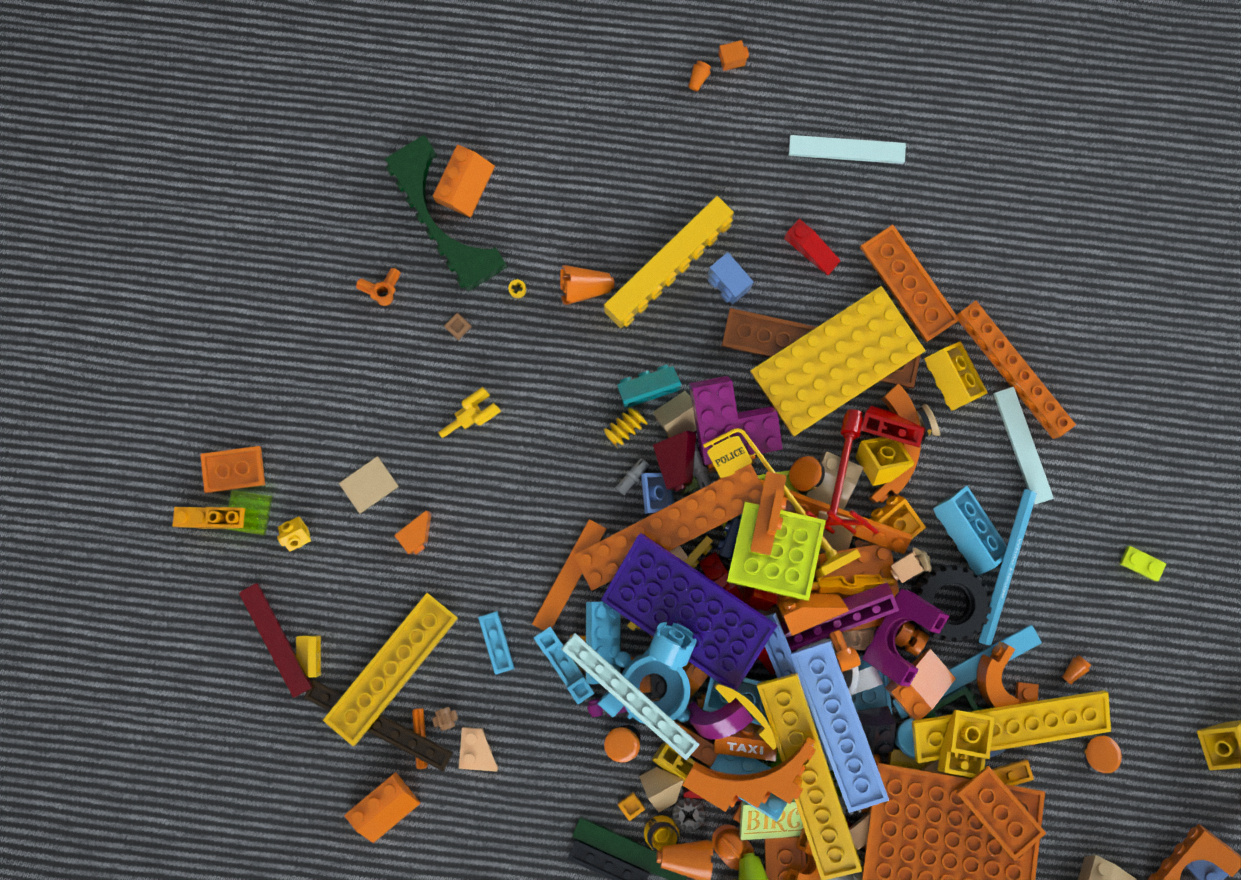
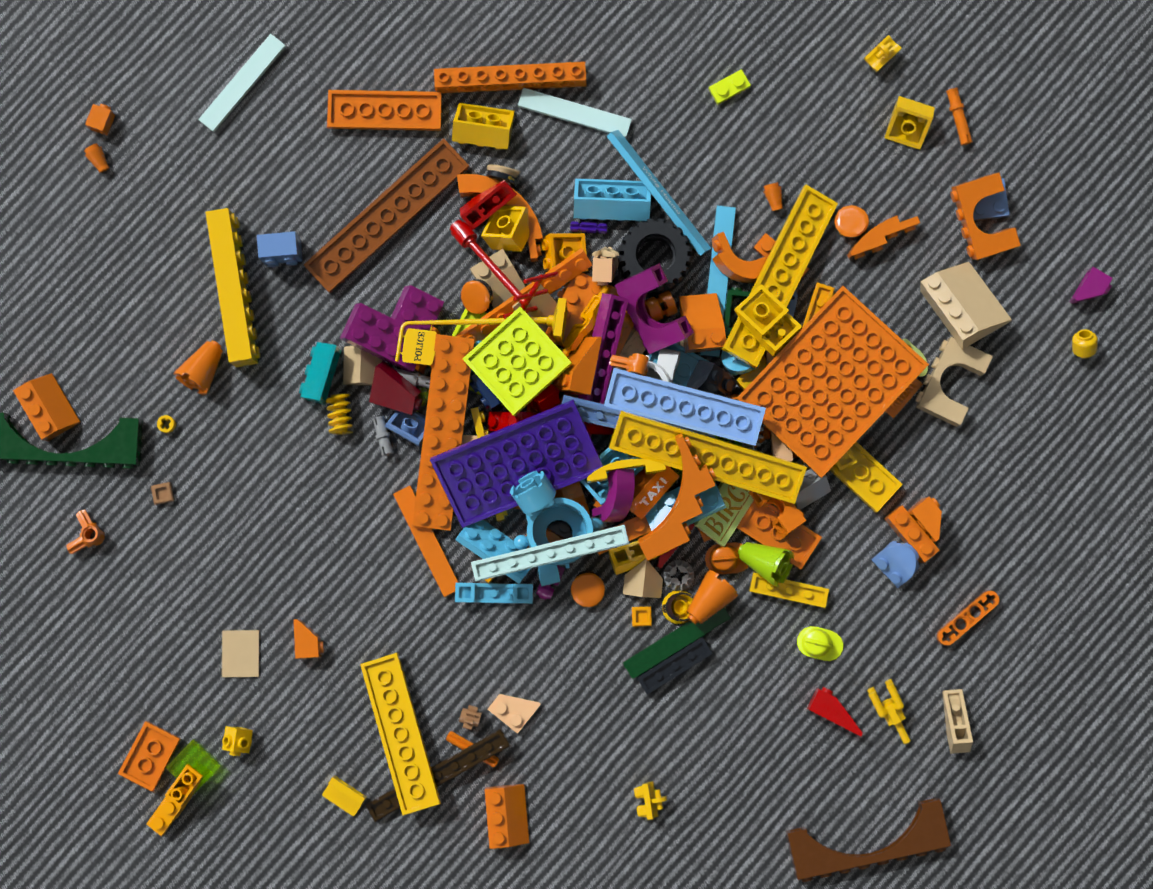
camera: 60 degrees left, 0 degrees up
dark red tile [239,583,313,698] -> none
yellow plant [438,387,501,438] -> none
medium azure tile [478,611,515,675] -> none
yellow plate [750,286,926,437] -> none
orange bracket [750,472,787,555] -> none
red slope [784,219,841,276] -> none
orange plate [956,766,1046,861] -> none
none -> dark purple axle [570,221,607,234]
none -> orange slope [847,215,920,260]

